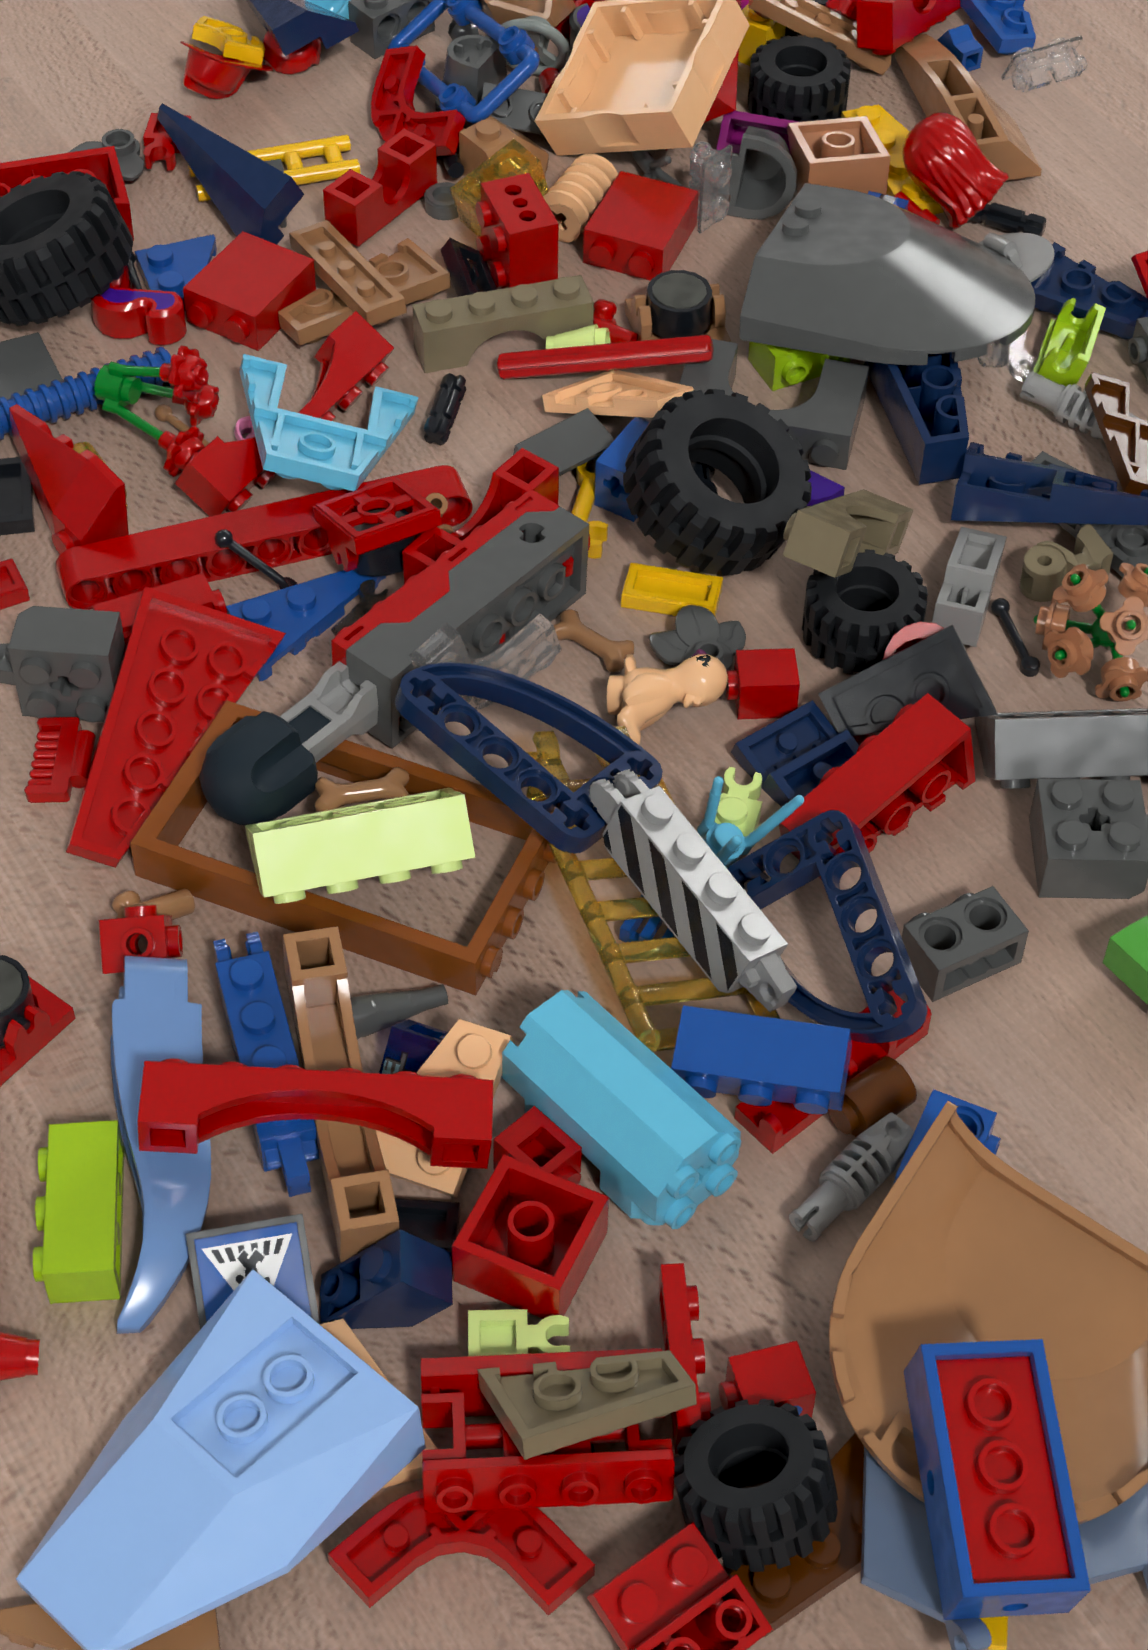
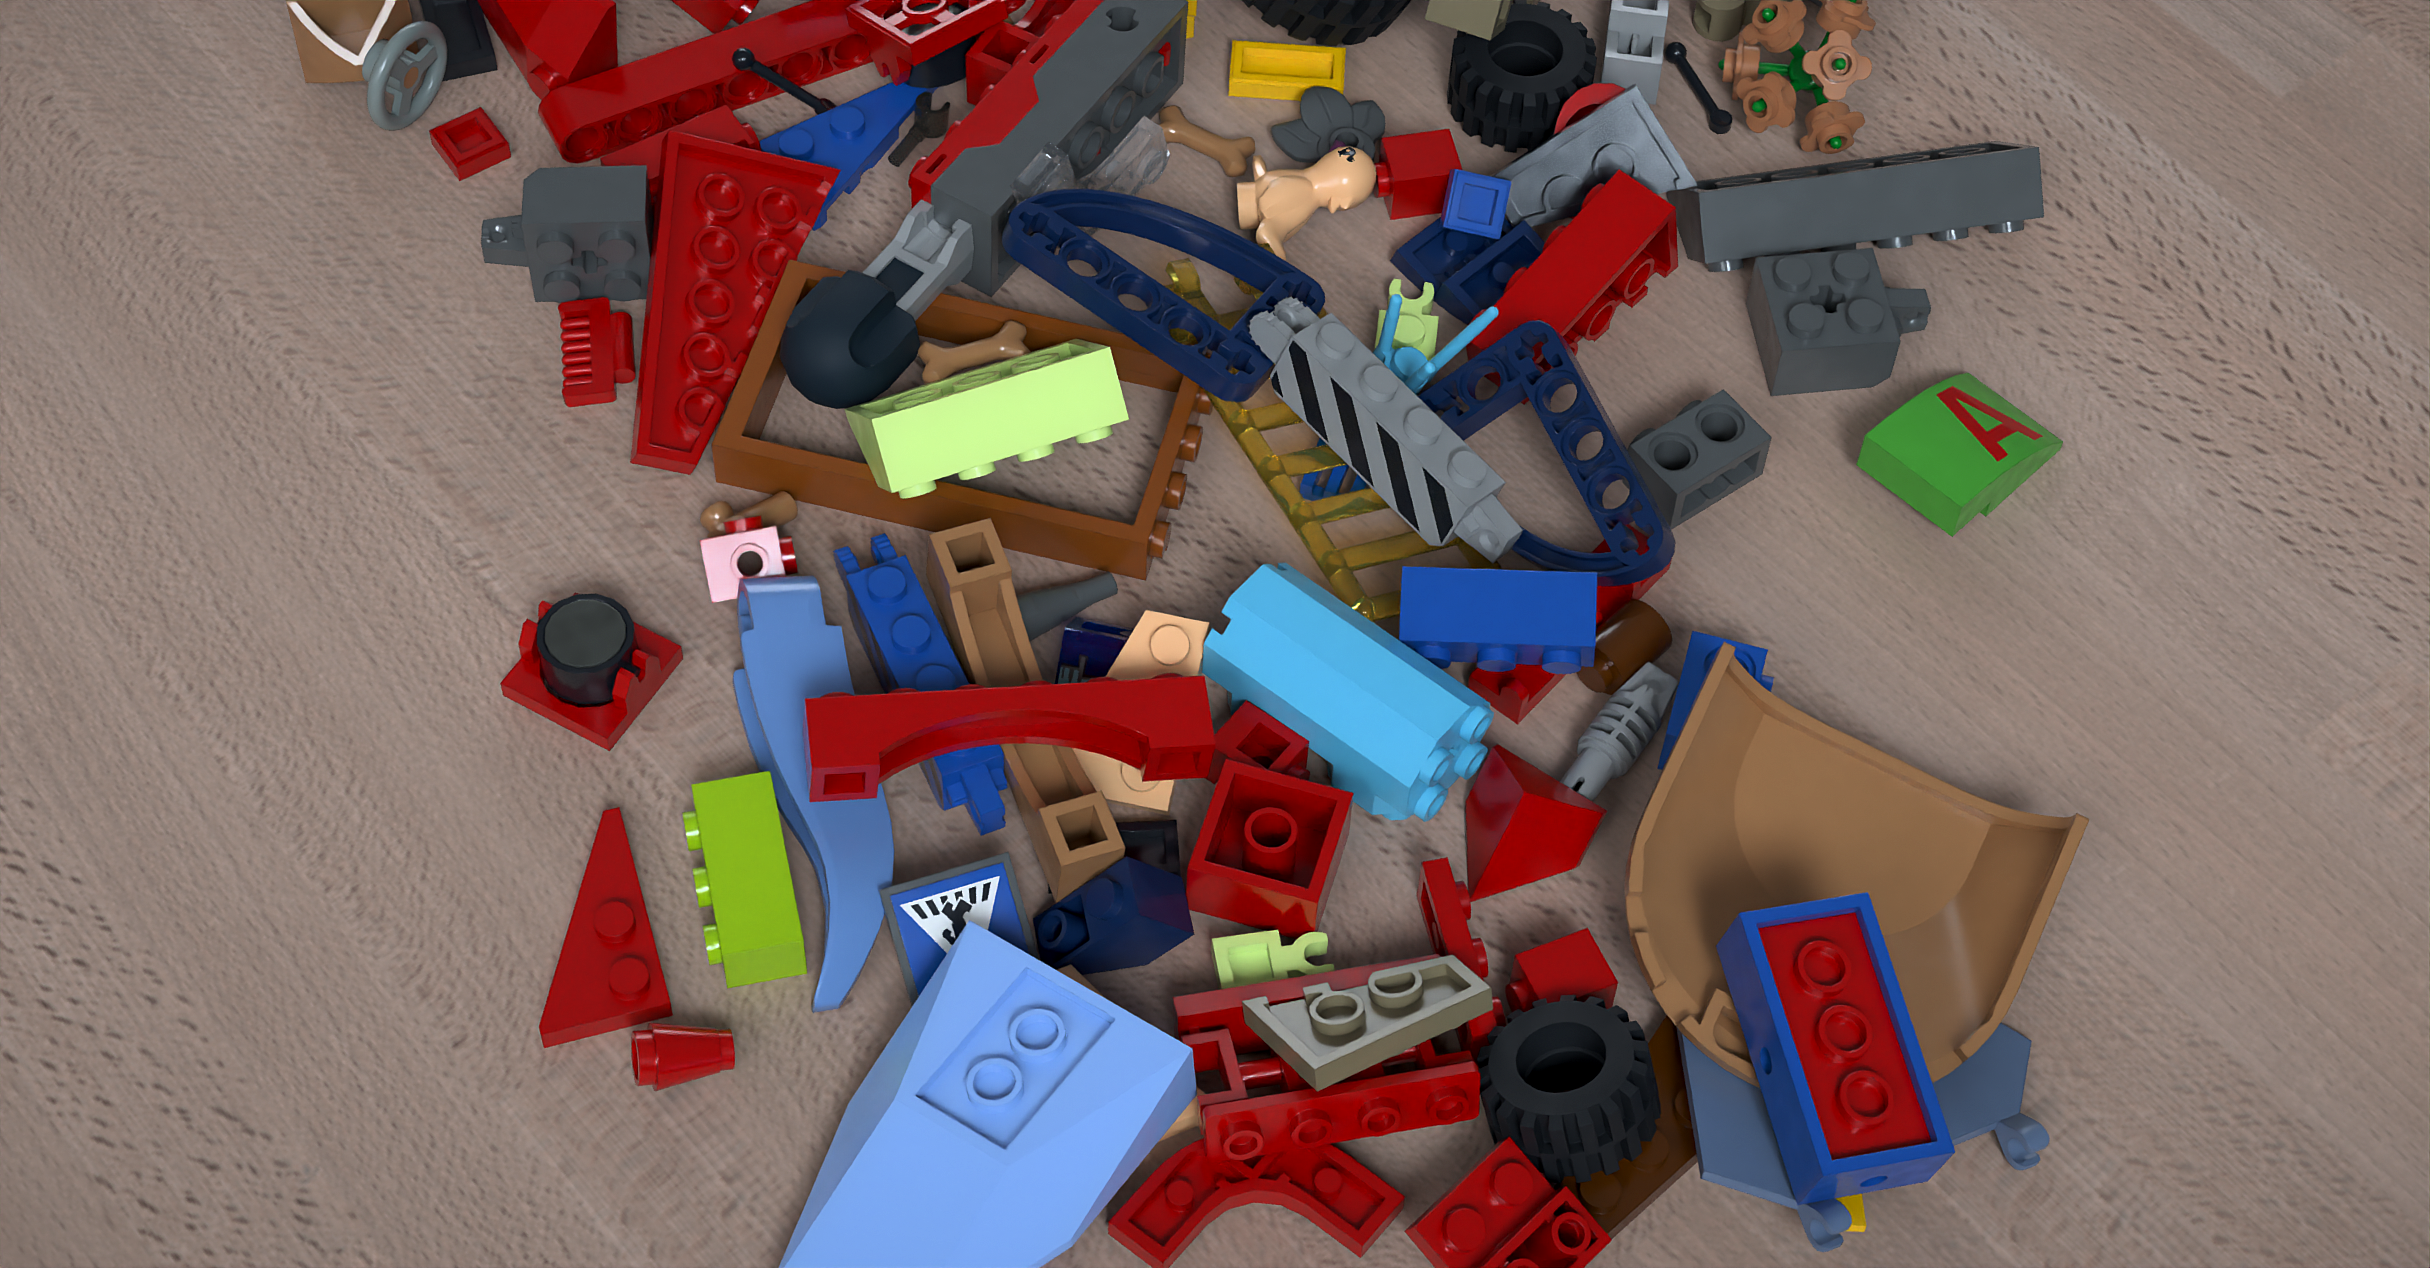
camera: 10 degrees left, 5 degrees up
none -> blue tile [1439,169,1512,240]
none -> red slope [1465,744,1607,902]

